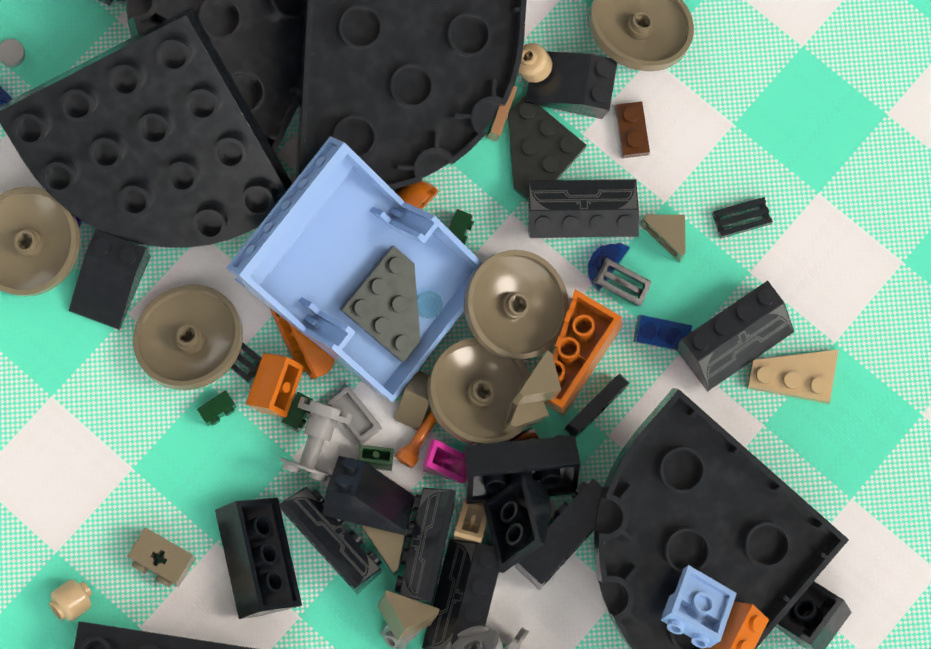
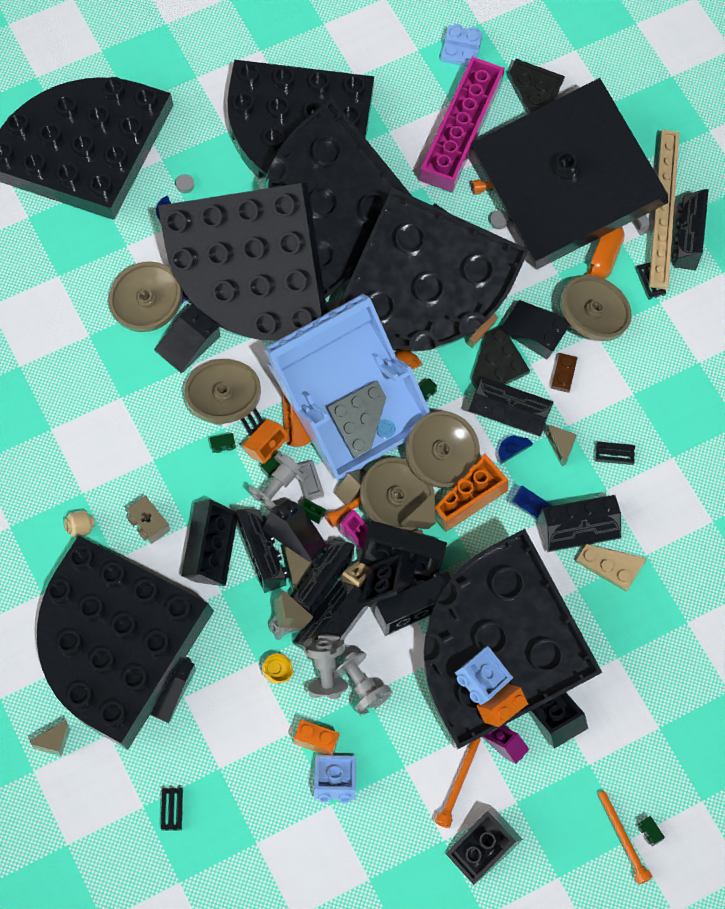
camera: 20 degrees right, 10 degrees down
dark tan slope [512,350,561,405] -> none
tan head [518,43,552,83] -> none
black beam [564,374,630,438] -> none
tile [592,258,652,306] -> none

